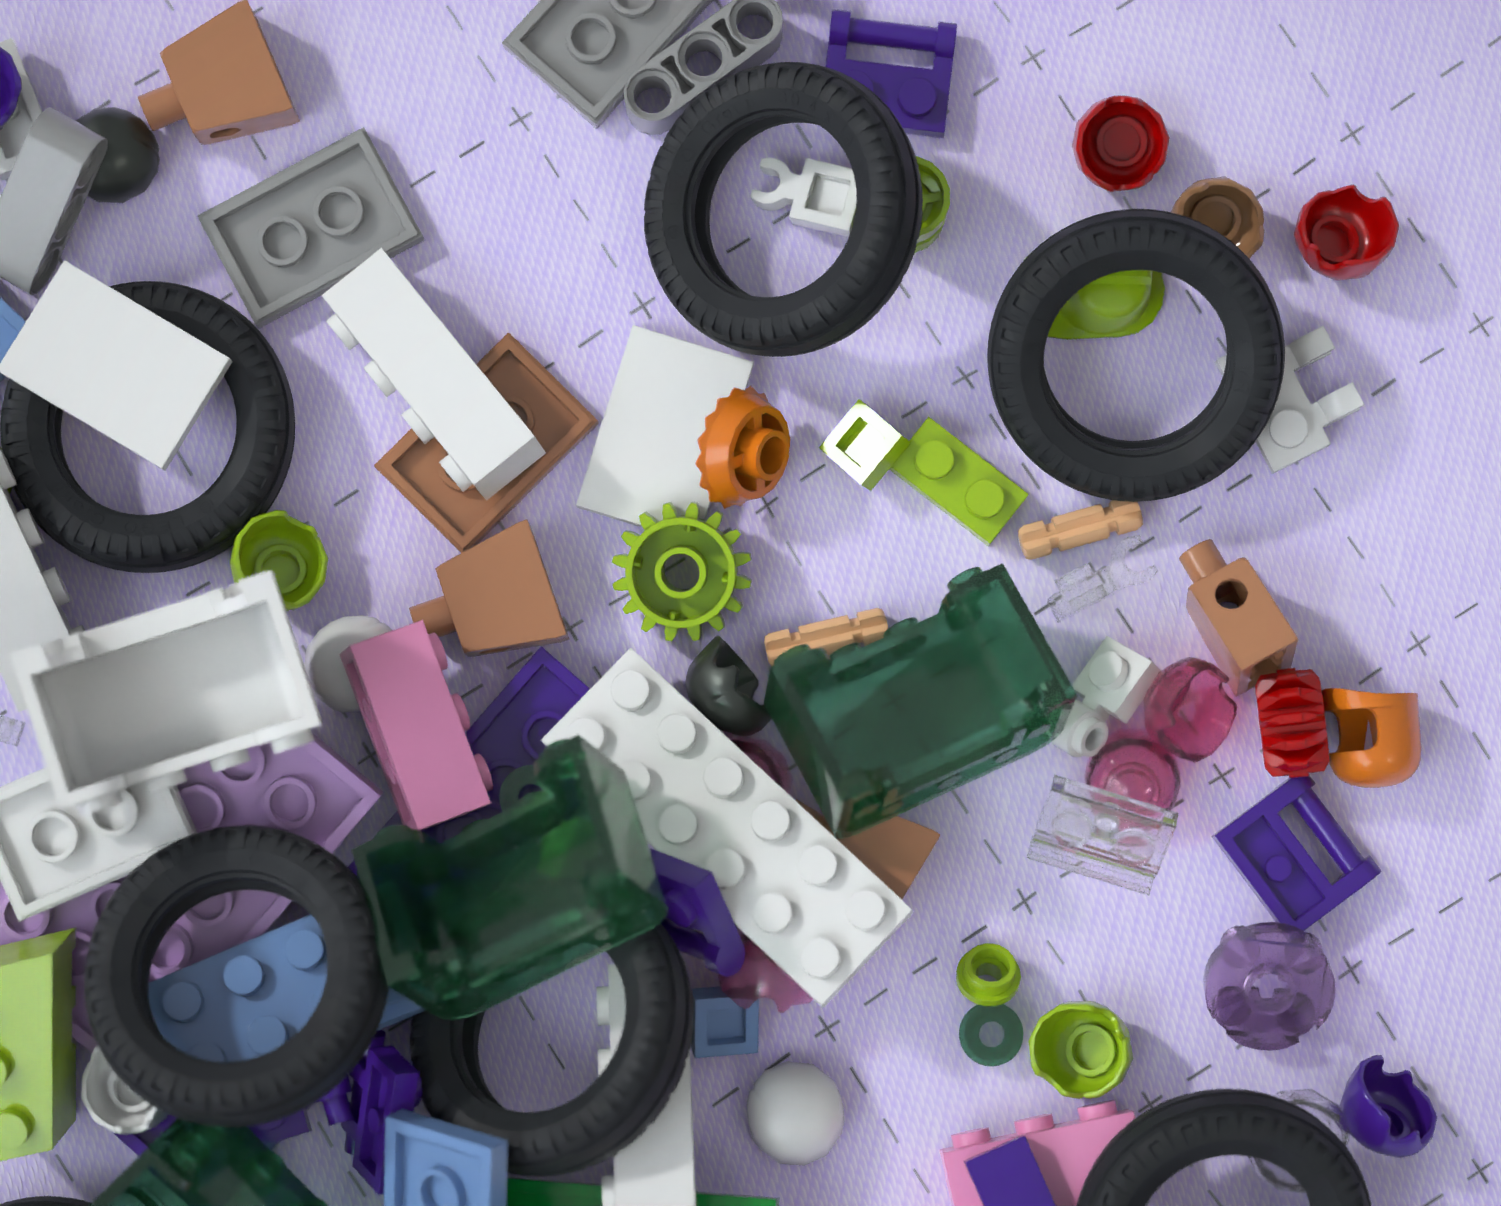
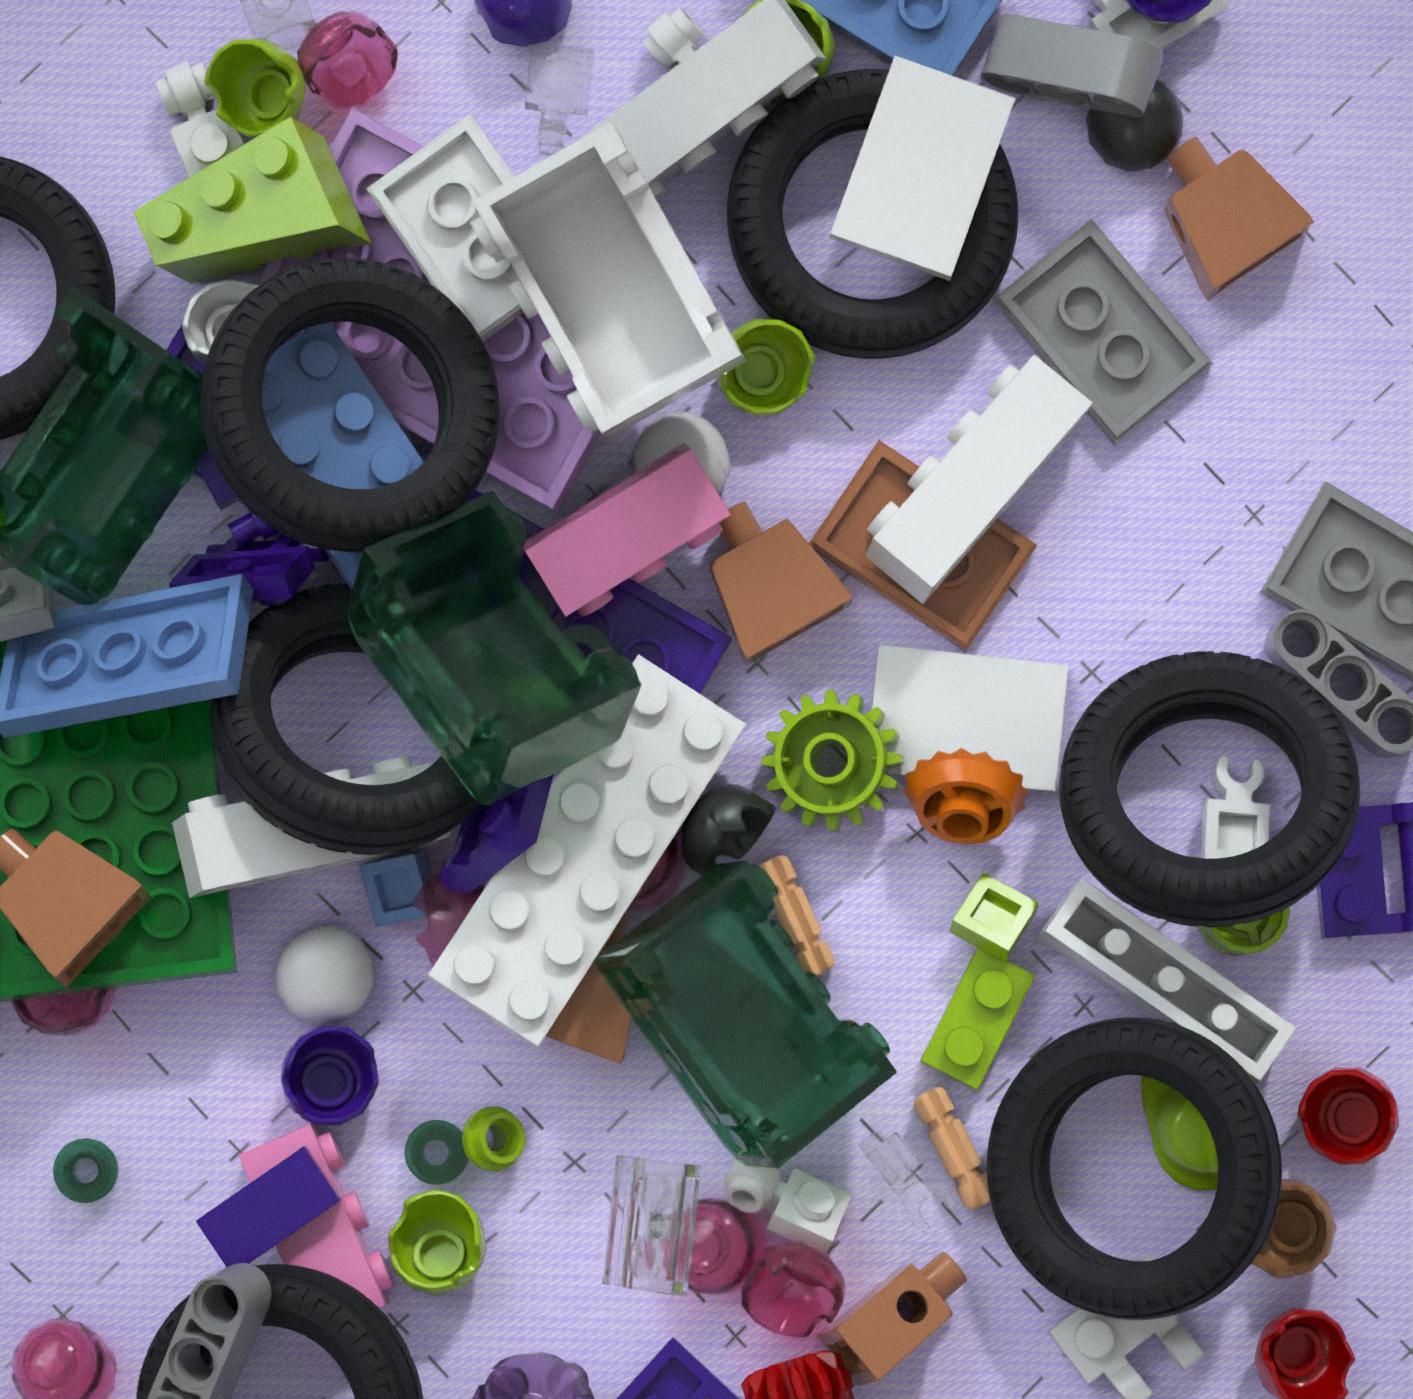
camera: 80 degrees right, 0 degrees up
none -> dark purple hair [281,1026,379,1126]
none -> white brick [1037,878,1296,1083]

